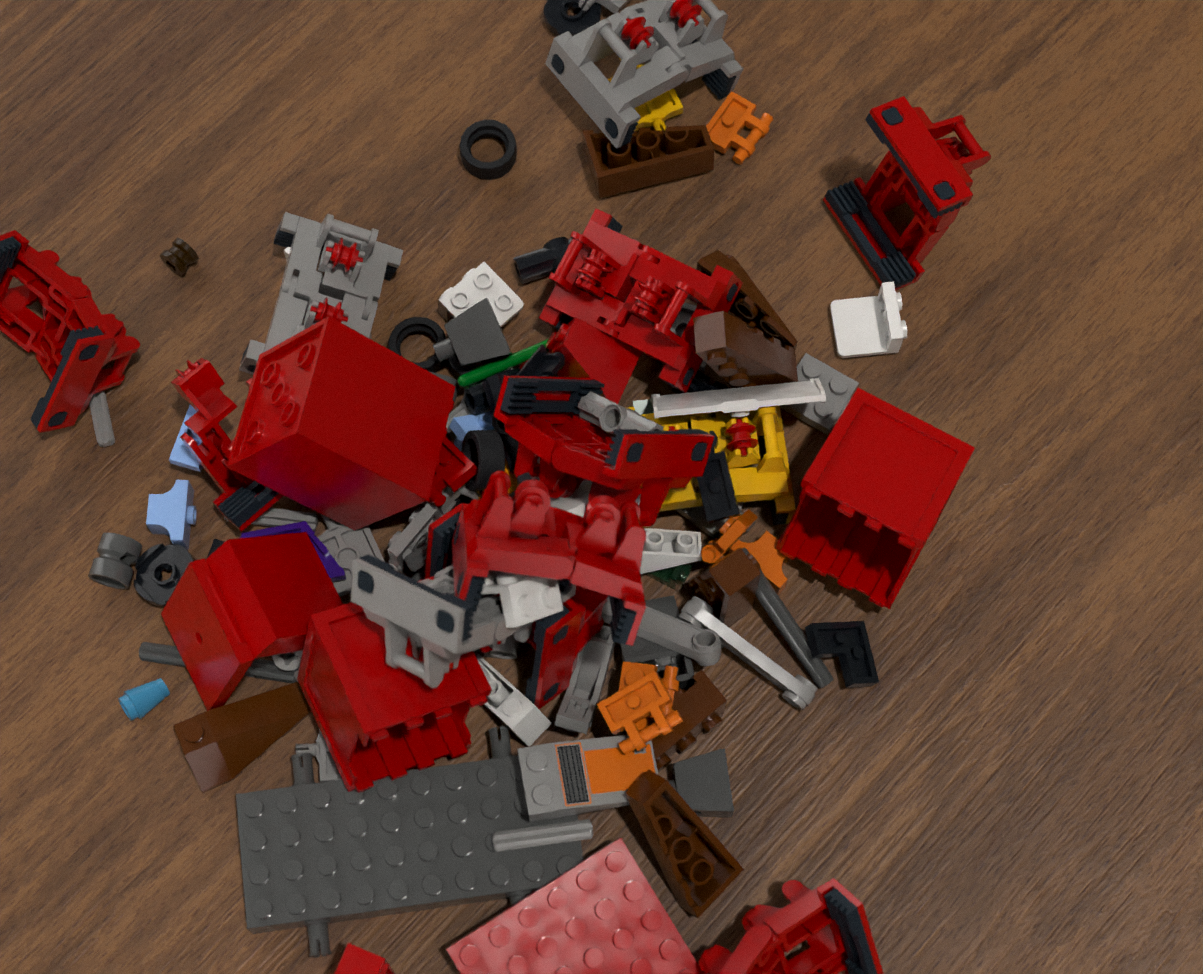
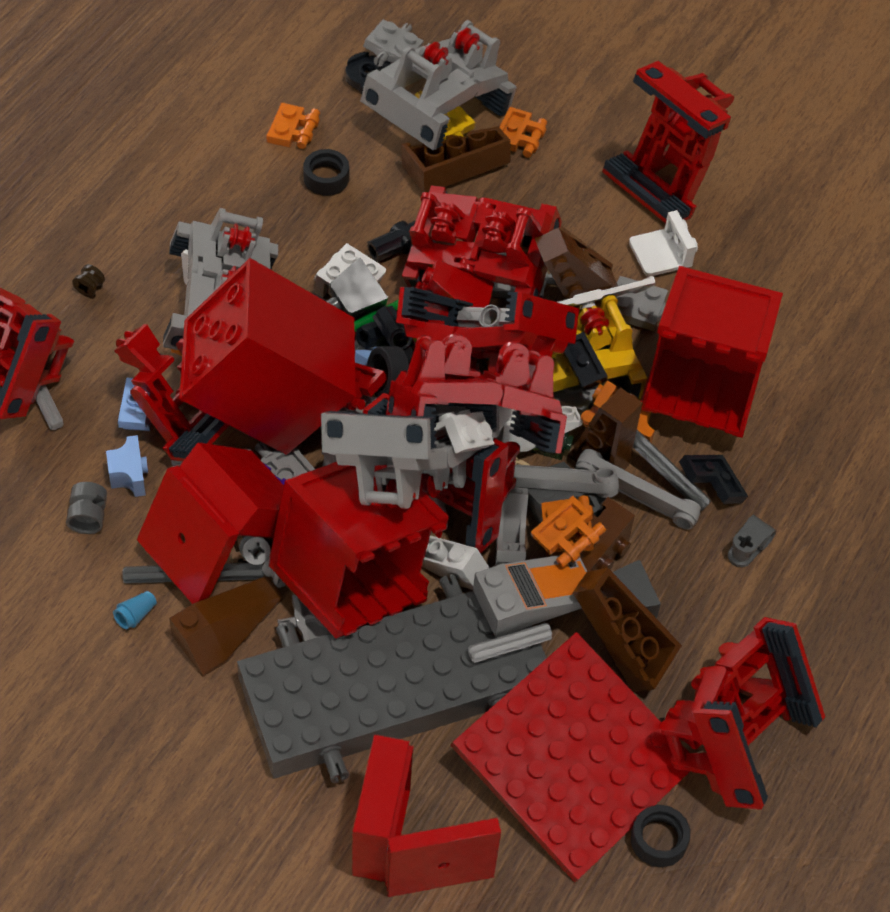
camera: 15 degrees left, 15 degrees down
black plate [134,543,196,609] -> none
none -> orange plate [267,102,320,149]
none -> dark grey piece [728,514,777,567]

